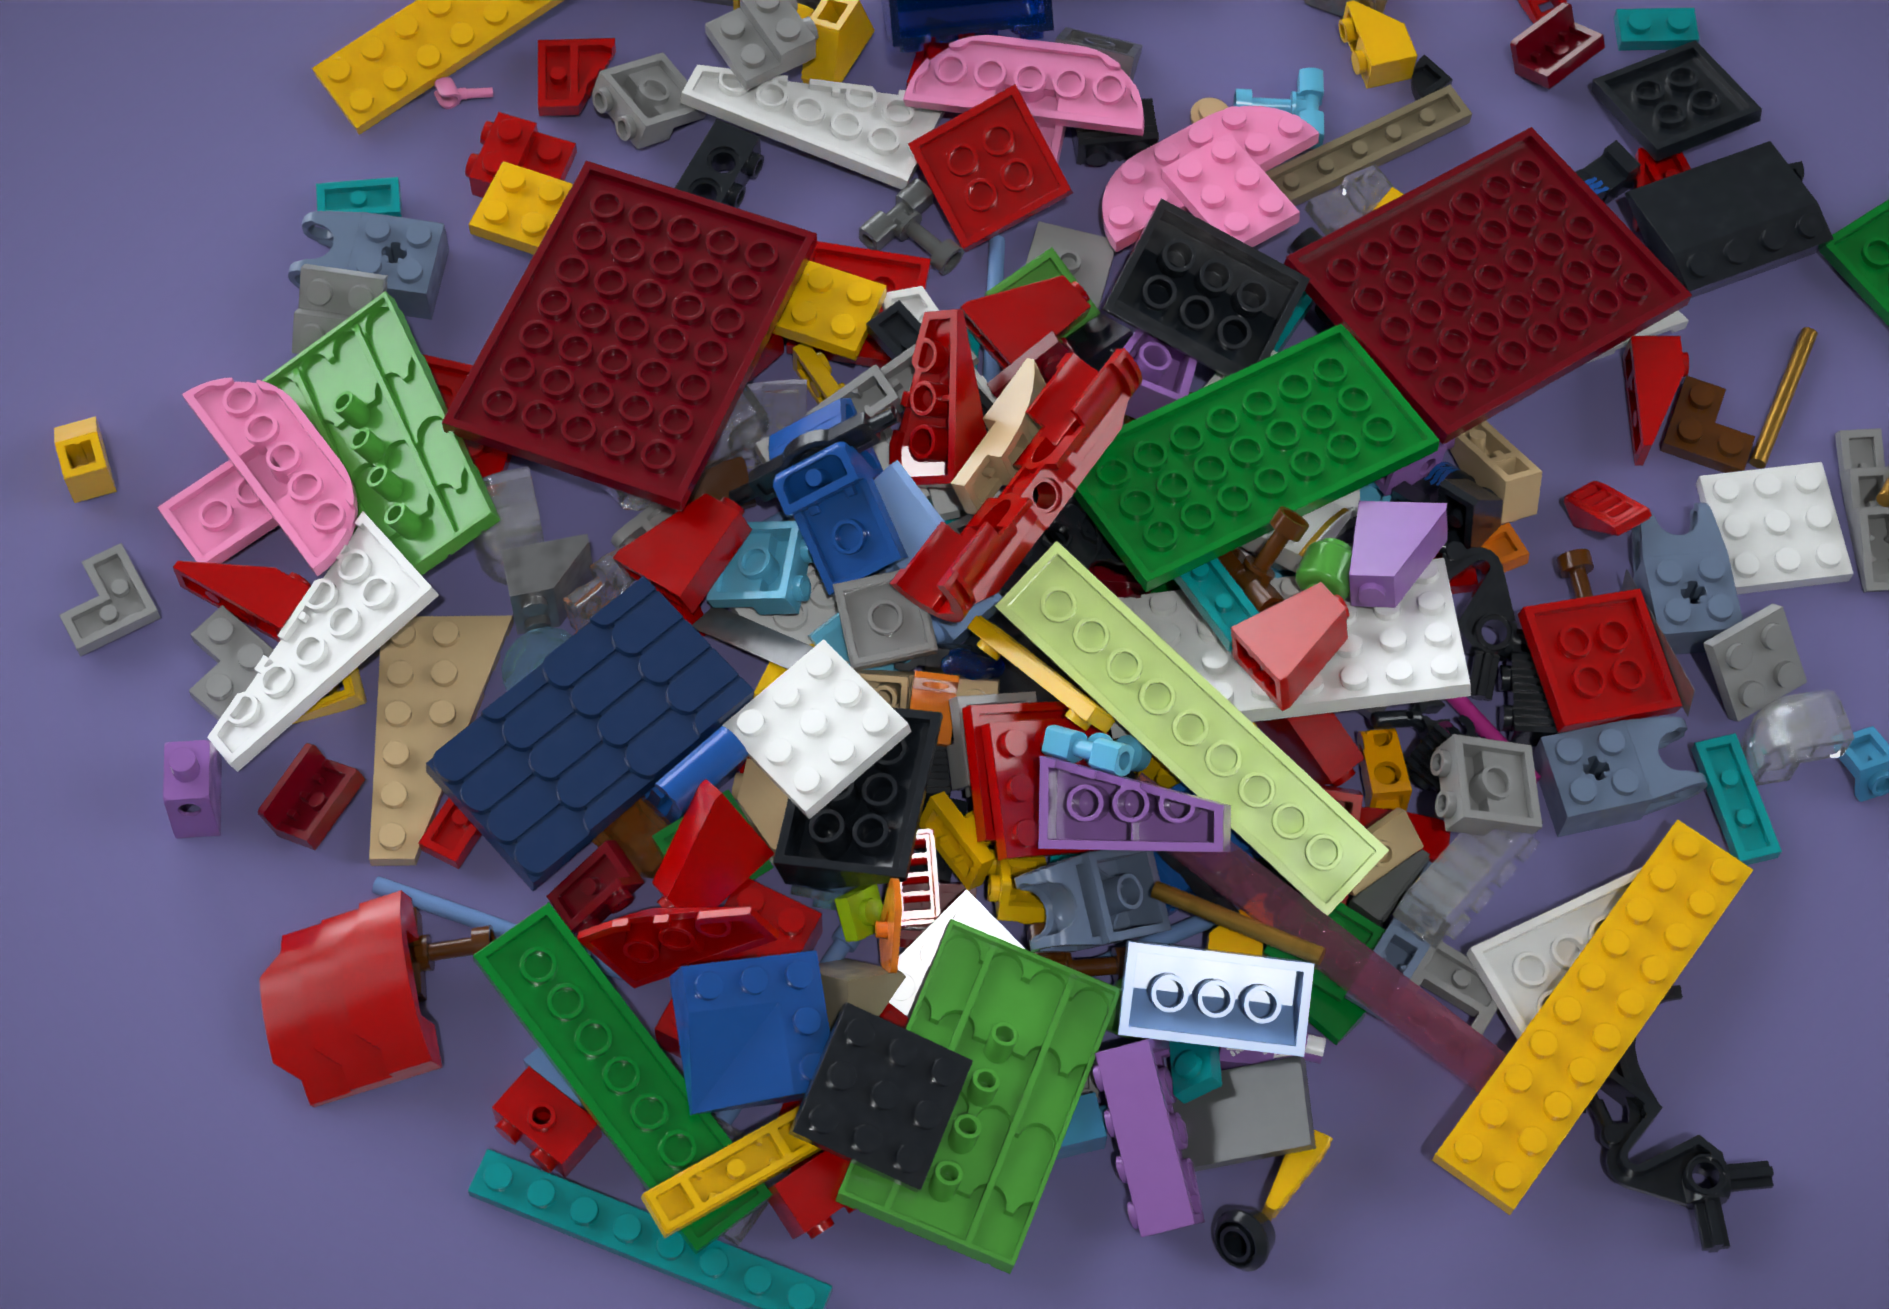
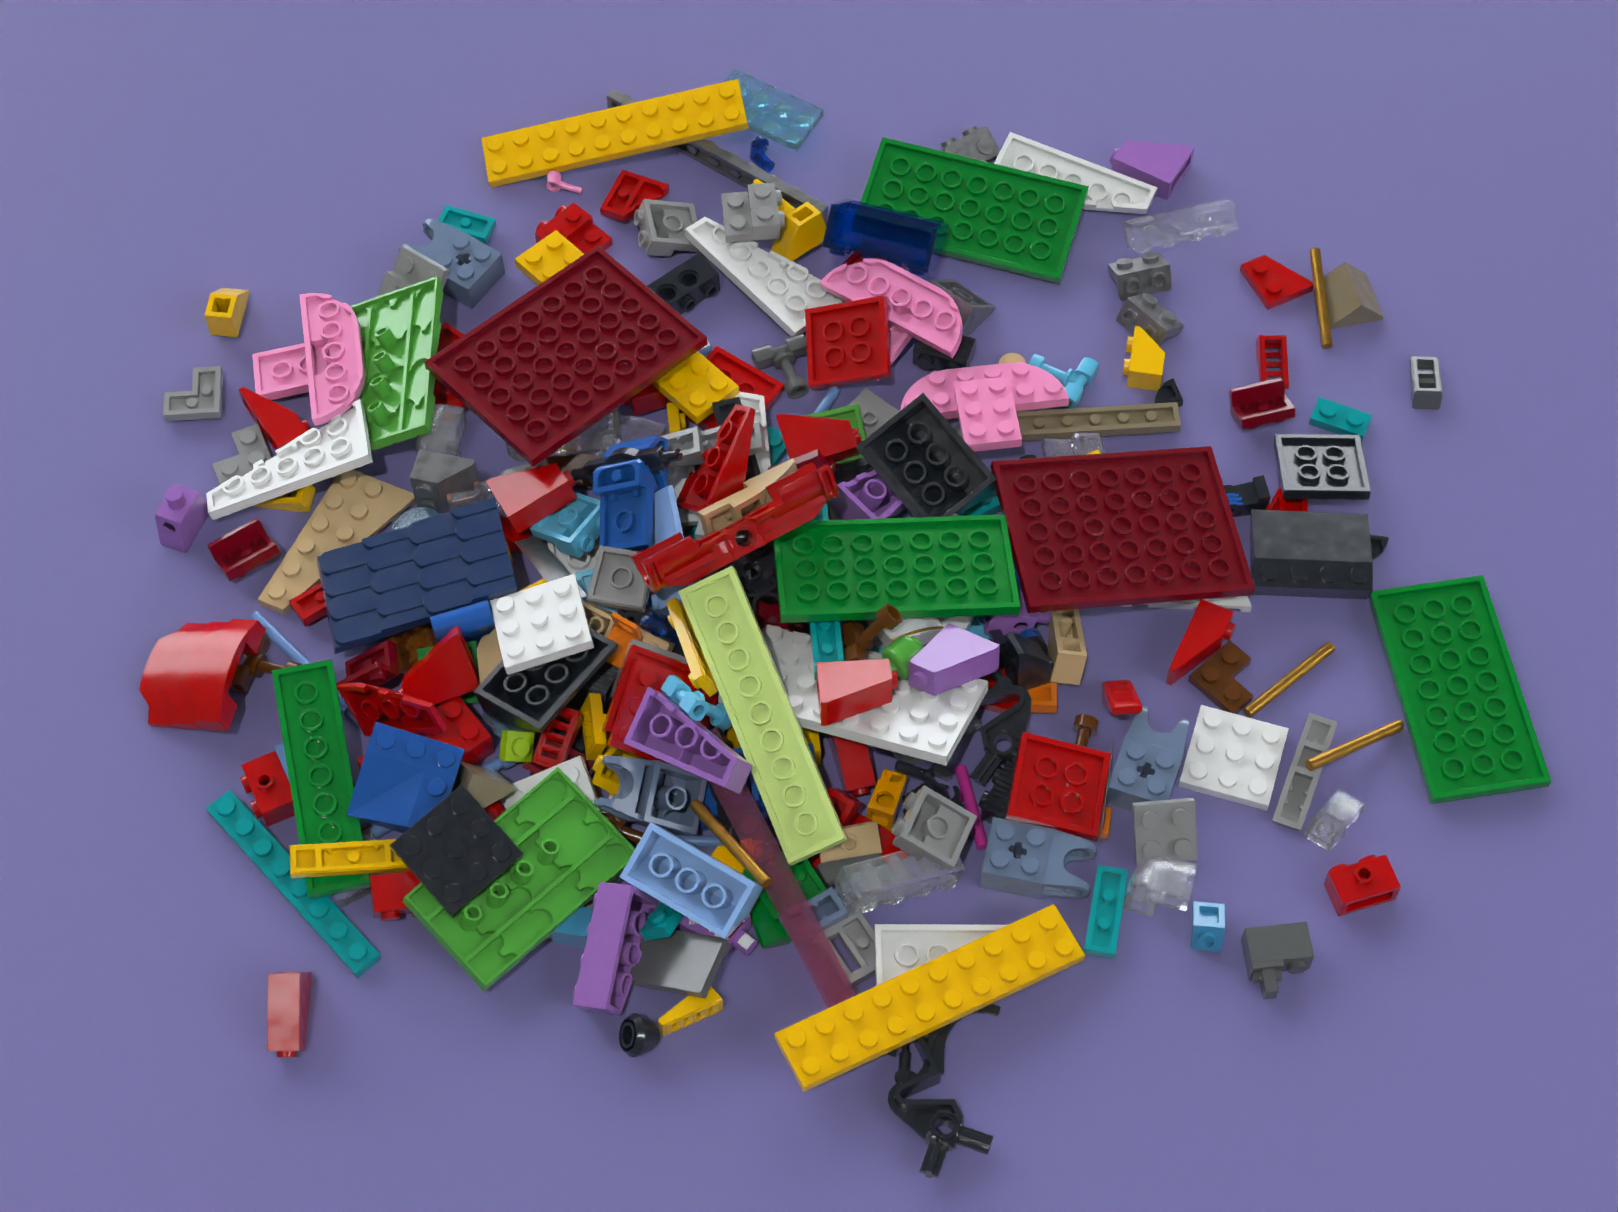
camera: 30 degrees right, 5 degrees down
orange piece [875,878,902,974] -> none

